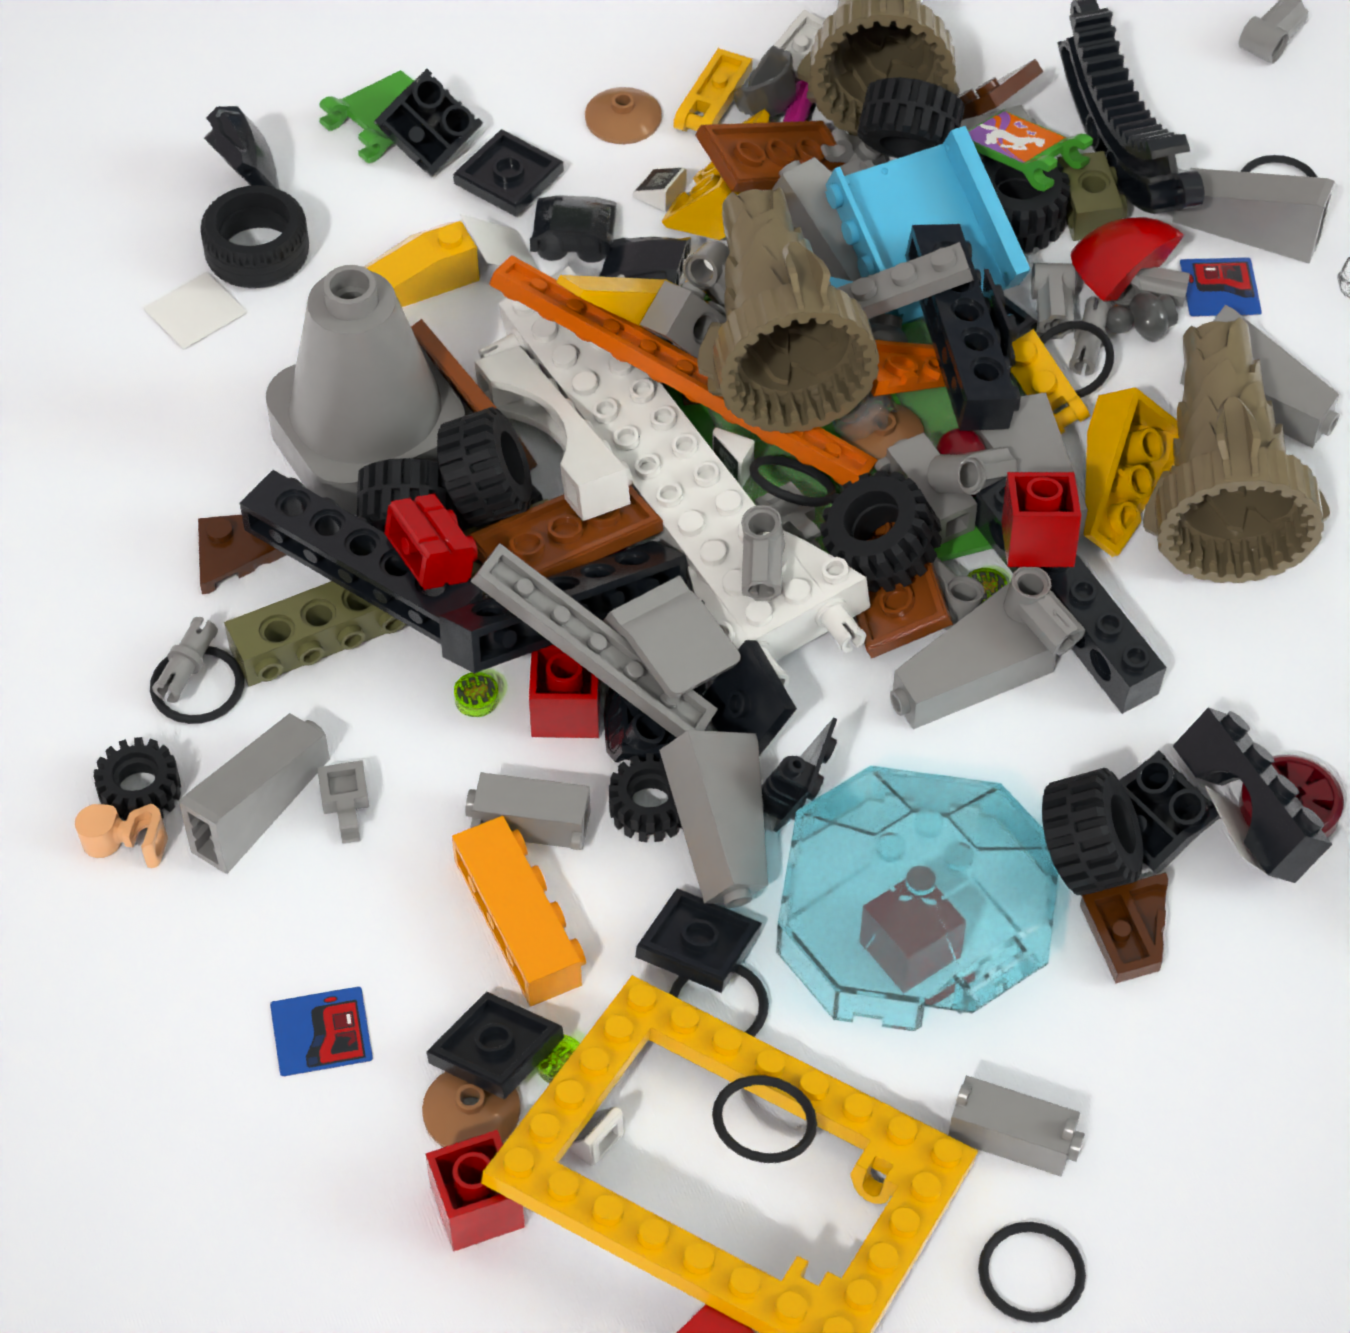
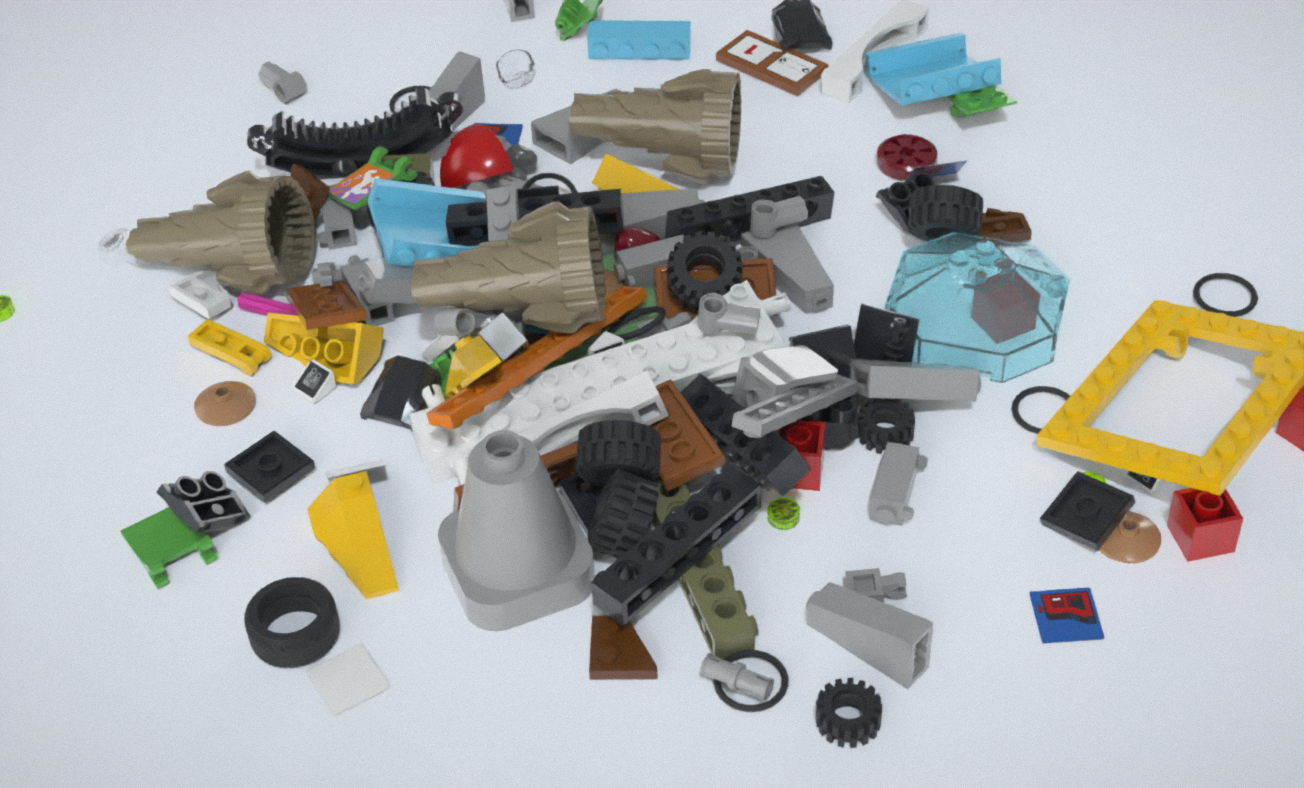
camera: 80 degrees left, 10 degrees down
light nougat leg [75,804,168,868] -> none
black slope [204,106,280,189] -> none
red brick [384,494,478,590] -> none
light orange brick [452,815,586,1007] -> none
black slope [530,195,617,263] -> none
black plate [635,888,762,993] -> none
black tyre [712,1075,817,1163] -> none
dark grey hair [733,46,796,118] -> none
black tyre [857,77,965,159] -> none
light grey piece [927,447,1017,495] -> none
light grey brick [948,1075,1085,1177] -> none
red head [1001,472,1082,567] -> none
black arch [1173,707,1333,883] -> none

